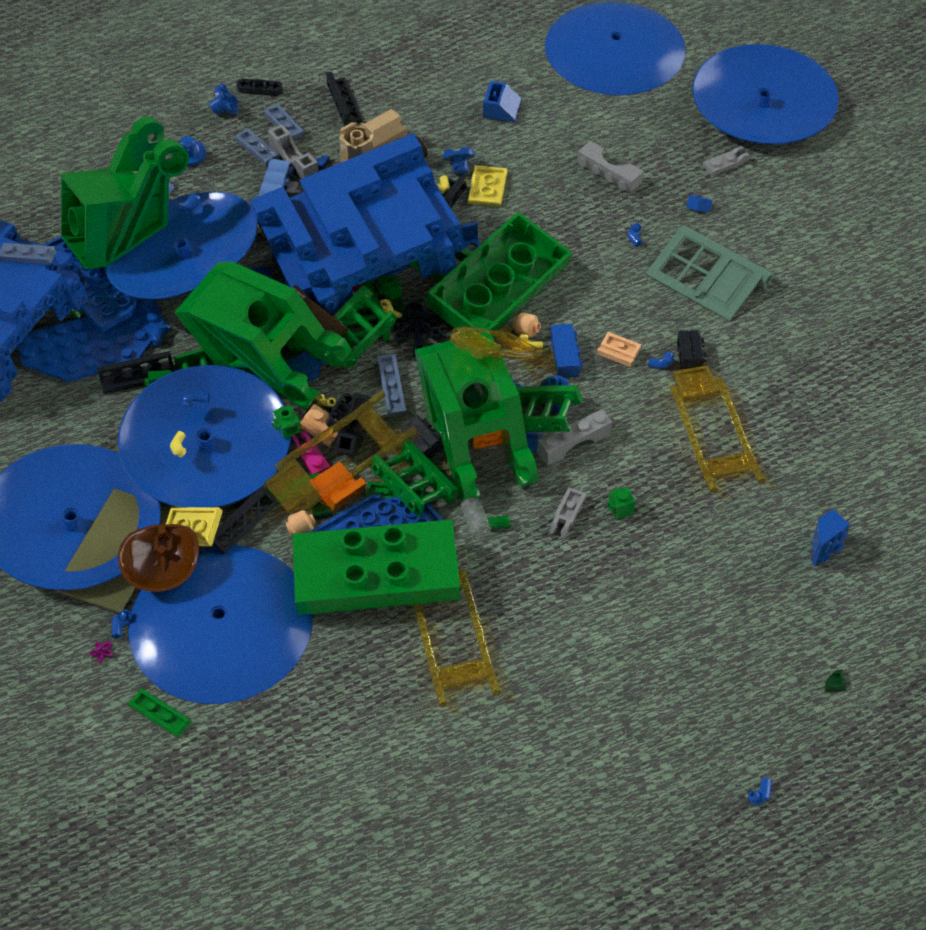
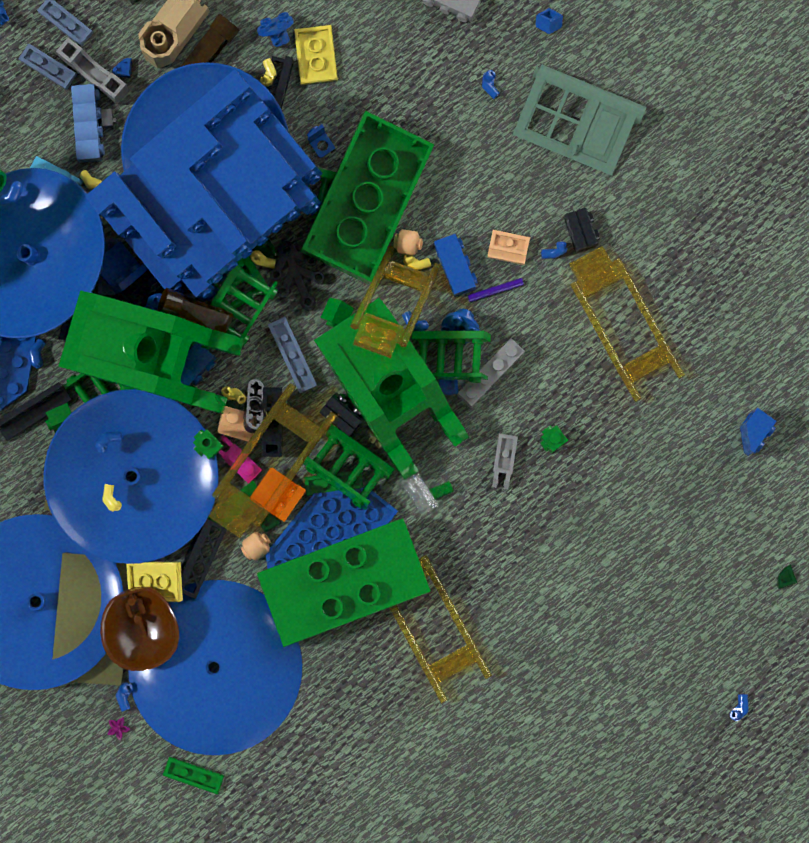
camera: 15 degrees left, 30 degrees up
none -> dark purple bar [467,278,524,302]

